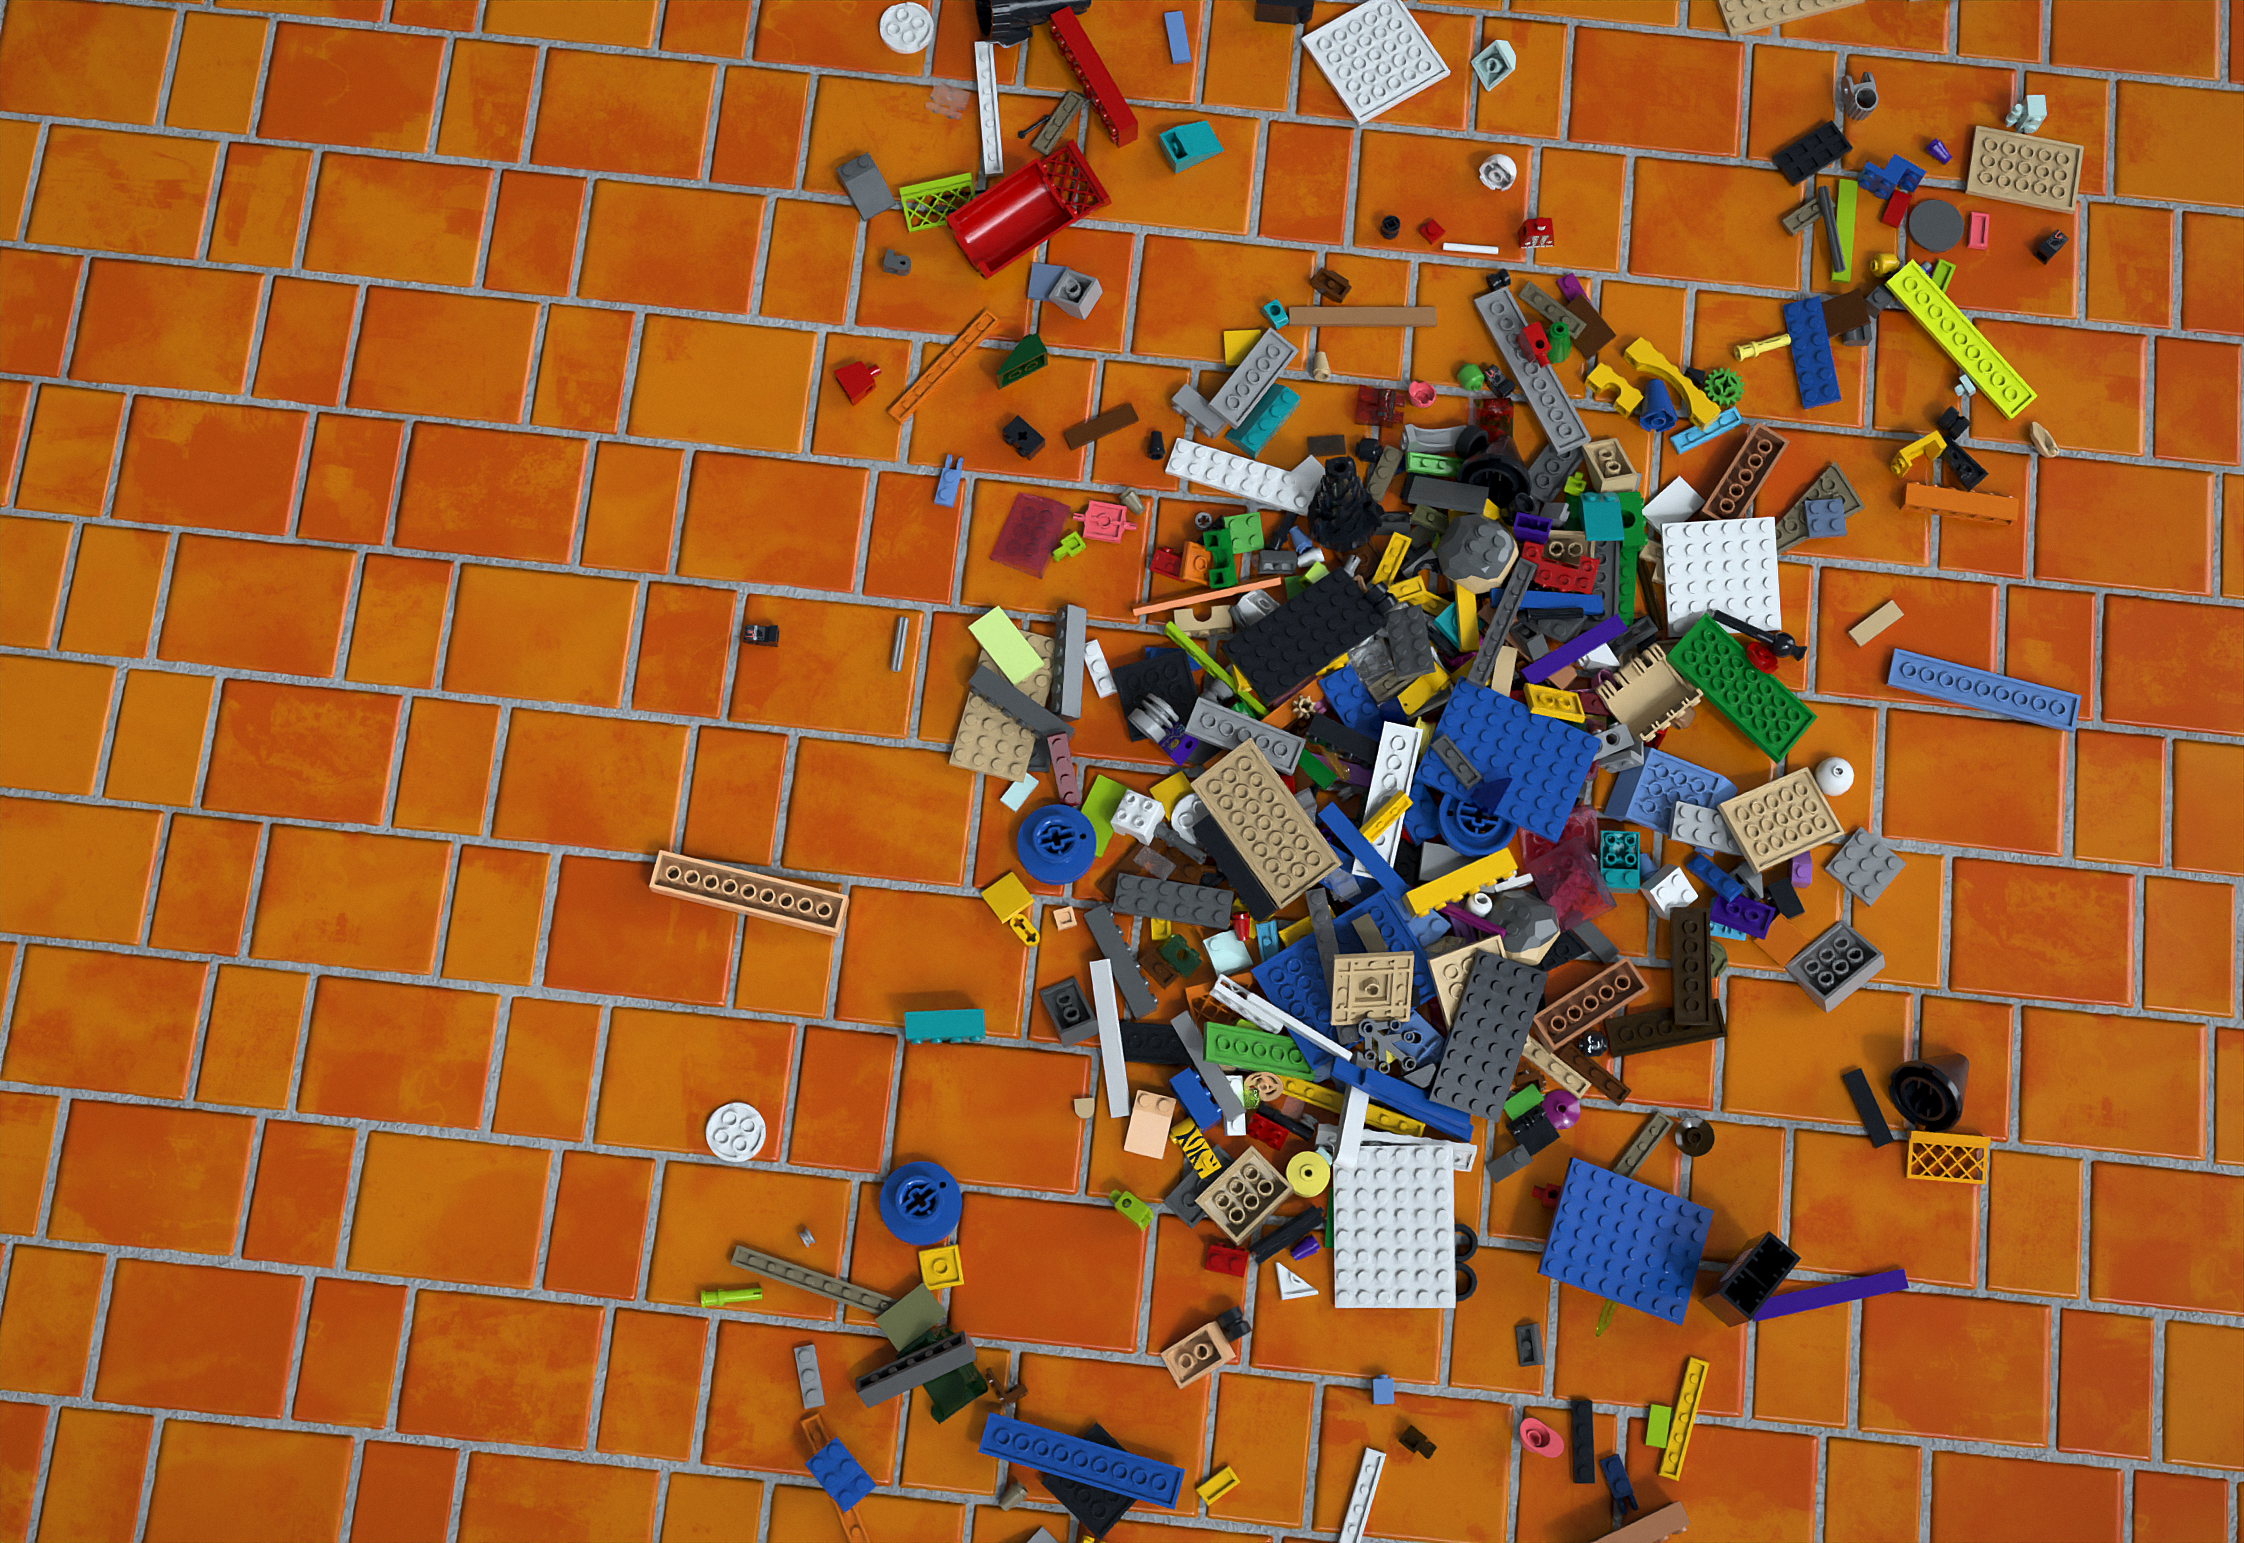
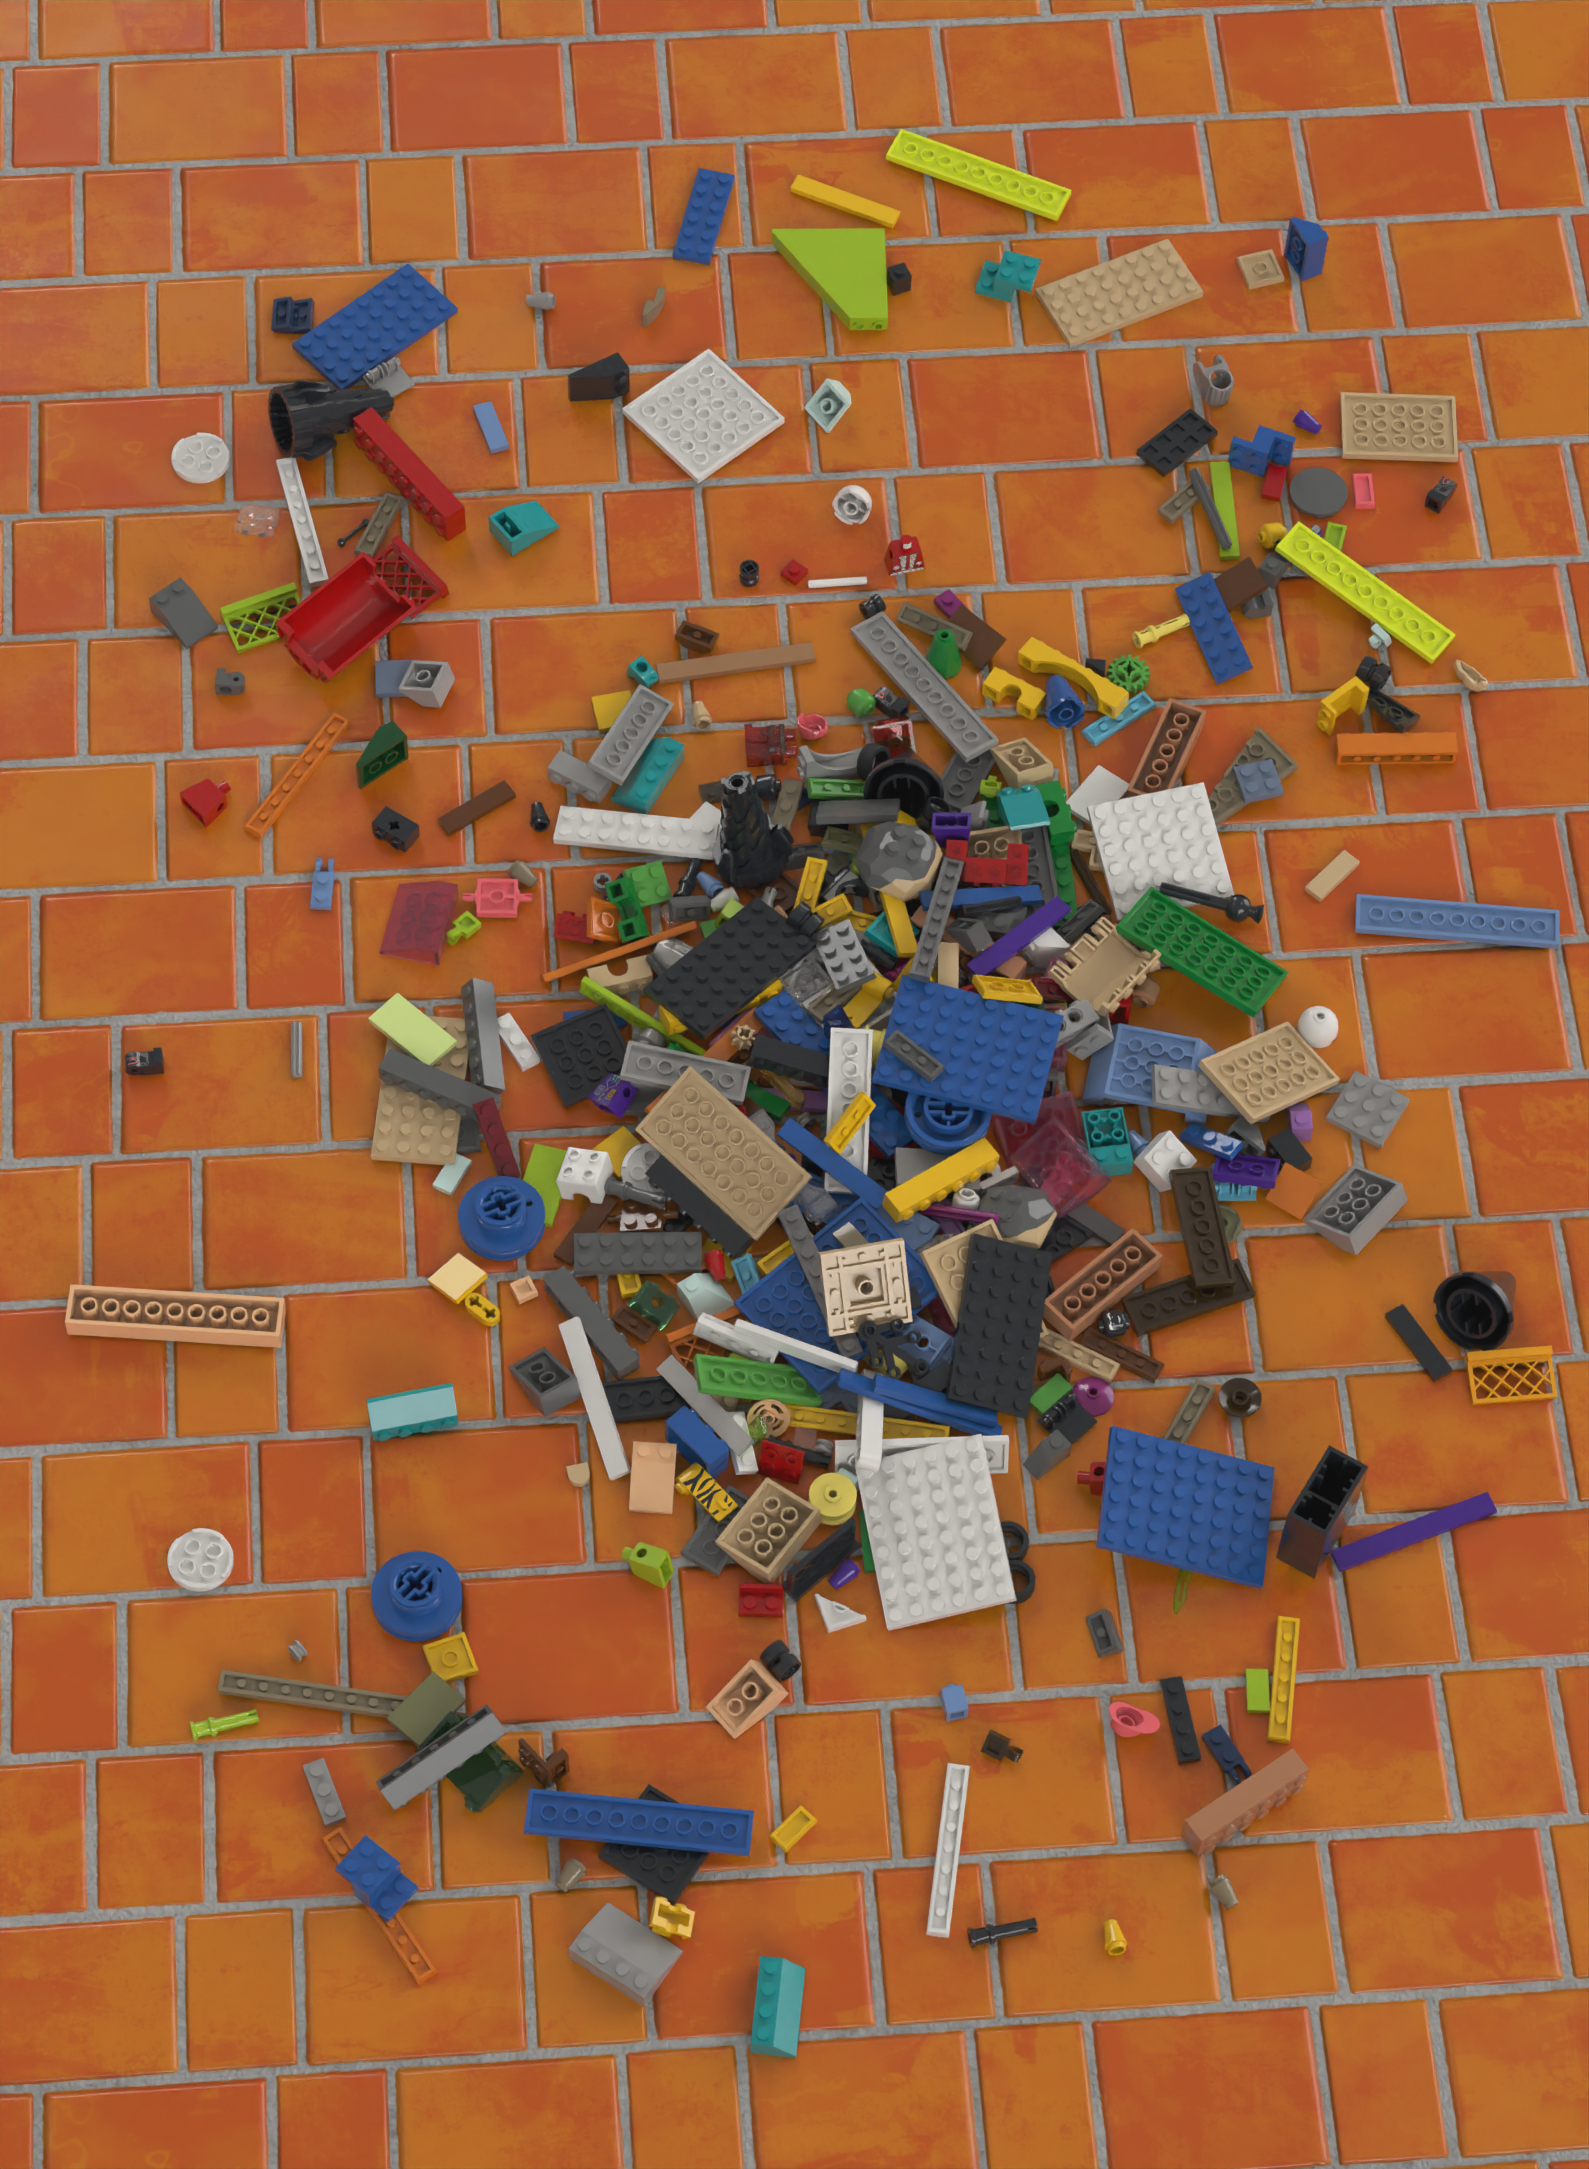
camera: 10 degrees left, 15 degrees down
light grey wheel [1128,693,1179,744] -> none
clear tile [1134,845,1176,881] -> none
clear blue slope [1470,777,1513,816] -> none
red torso [1515,321,1551,368] -> none
red tile [1745,641,1778,674] -> none
light aqua brick [2005,95,2047,133] -> none

